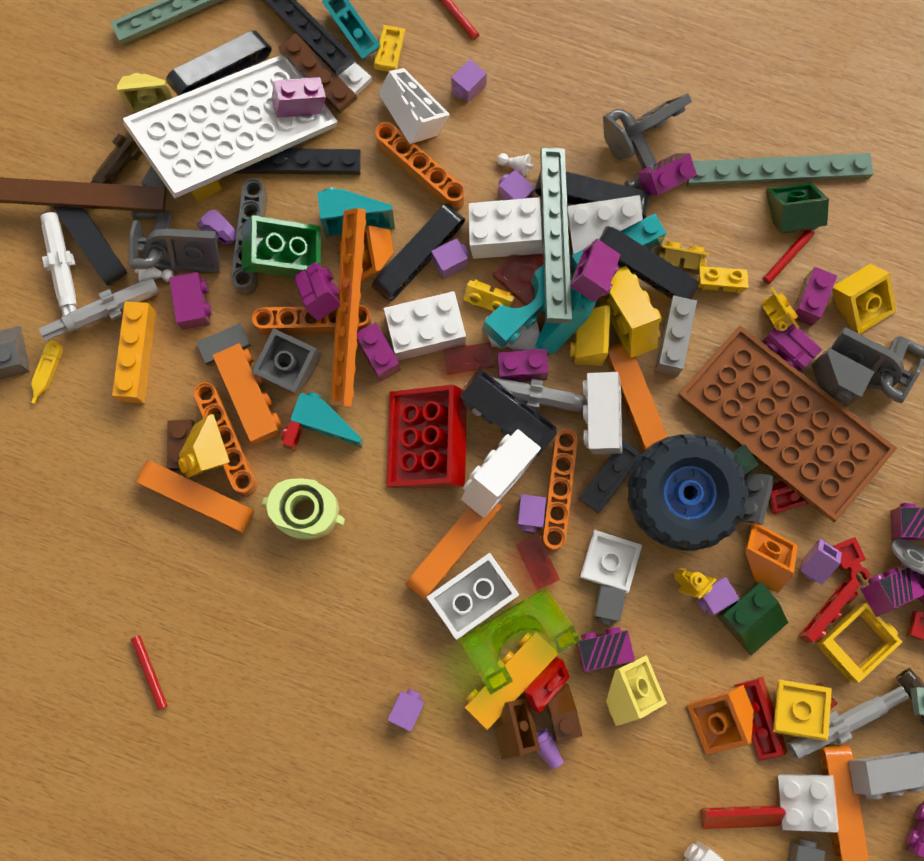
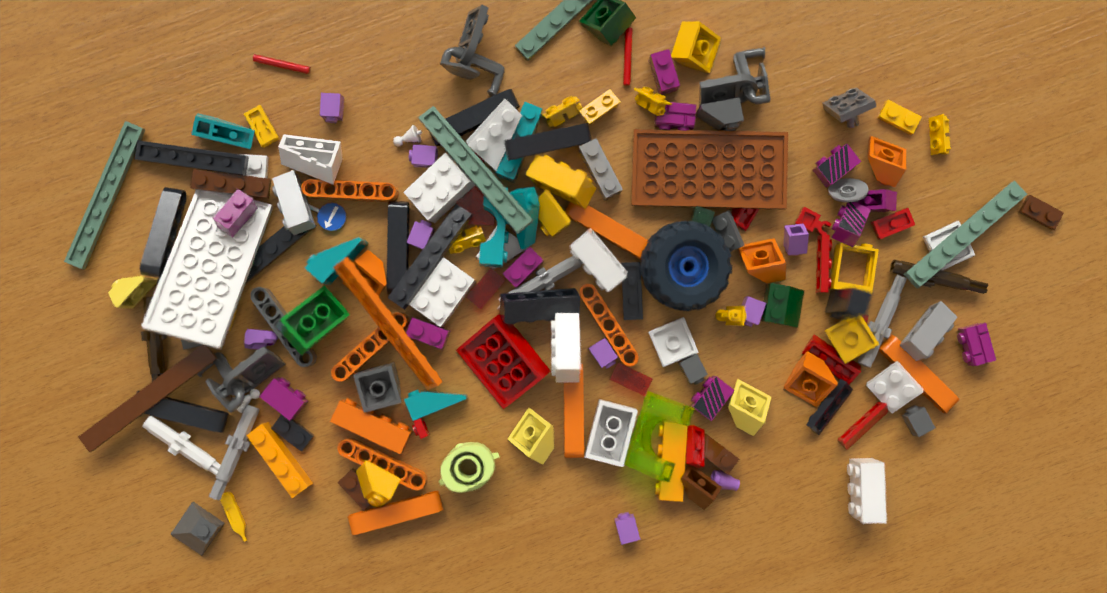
camera: 45 degrees left, 10 degrees up
dark grey tile [196,323,251,365] -> none
magenta brick [295,262,340,320] -> none
magenta brick [570,239,620,302] -> none
magenta brick [637,153,697,195] -> none
none -> black plate [271,414,315,452]
none -> brick [272,170,316,235]
none -> blue piece [309,203,346,231]
none -> black plate [388,204,473,310]
none -> light yellow slope [508,408,554,465]
none -> black plate [806,379,853,435]
none -> black brick [825,287,872,320]

